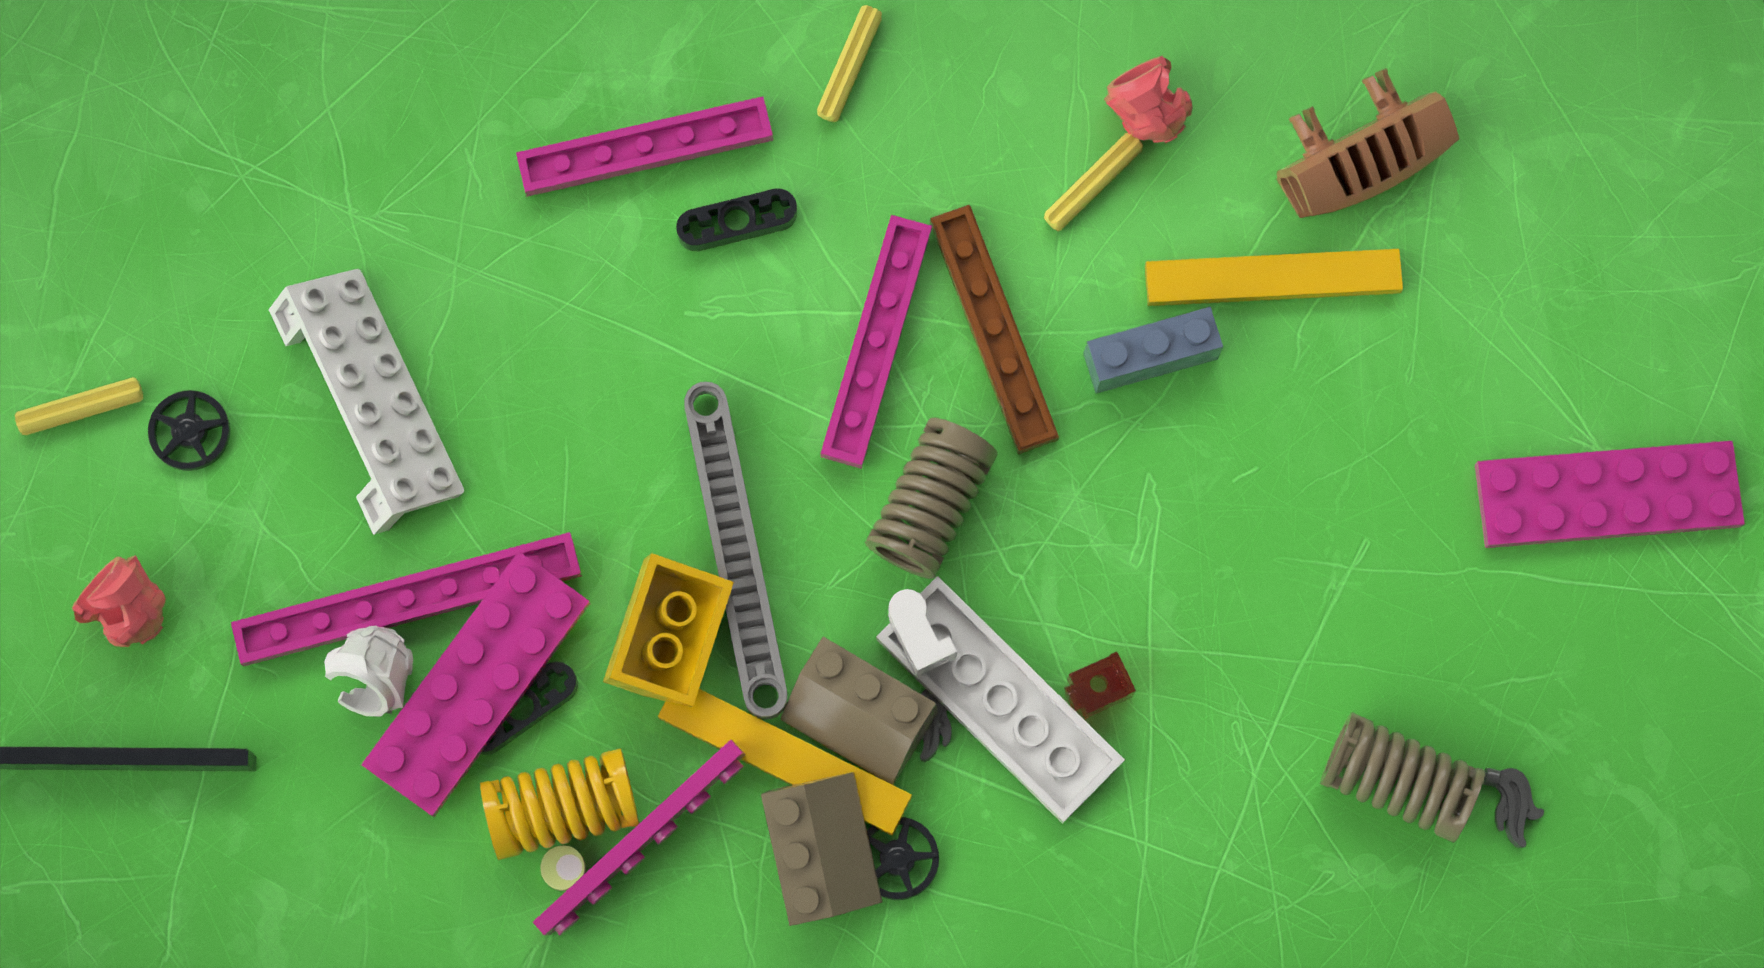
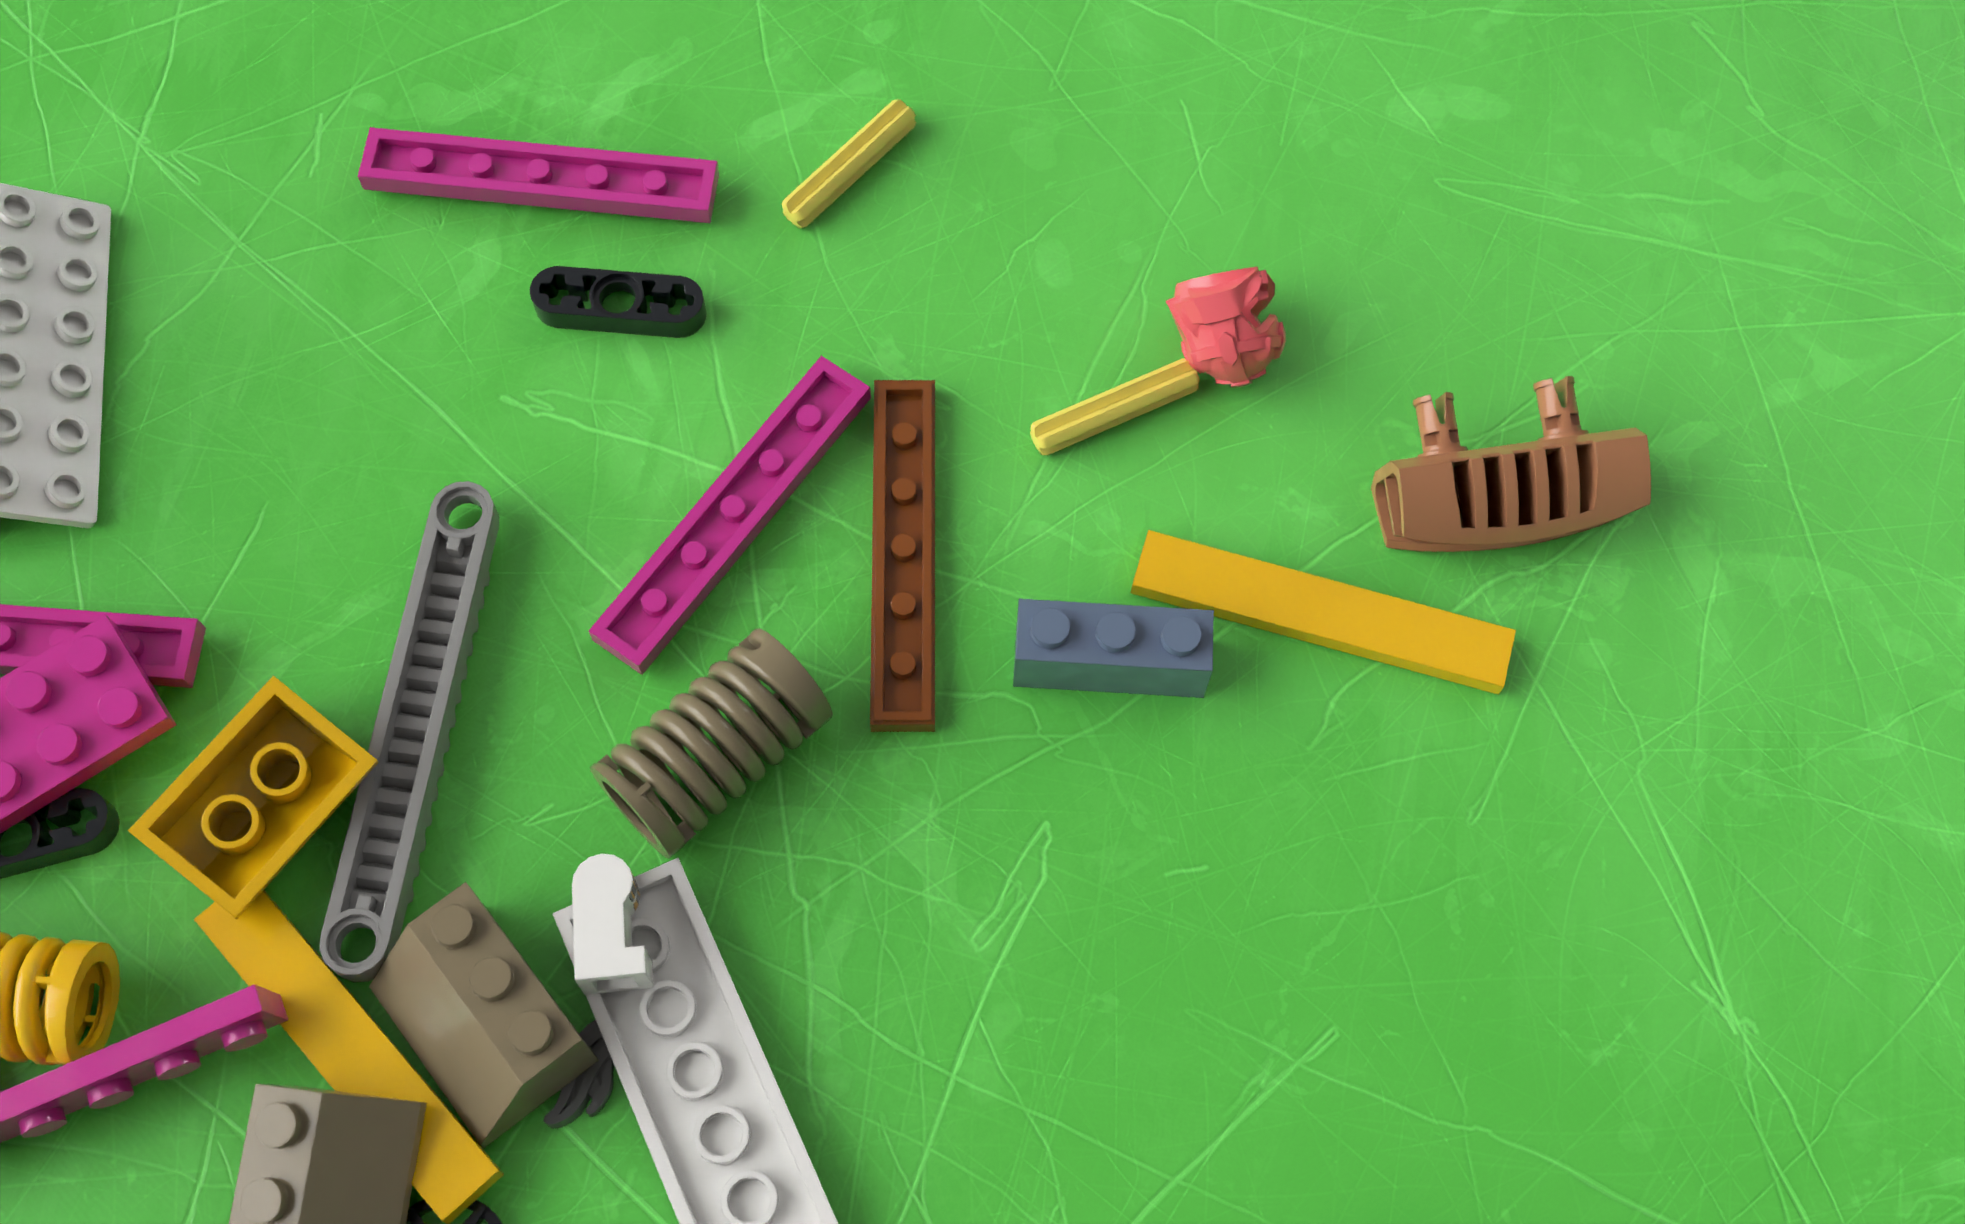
camera: 20 degrees right, 10 degrees down
clear red brick [1064,652,1136,719] -> none
dark pink plate [1475,440,1745,548] -> none

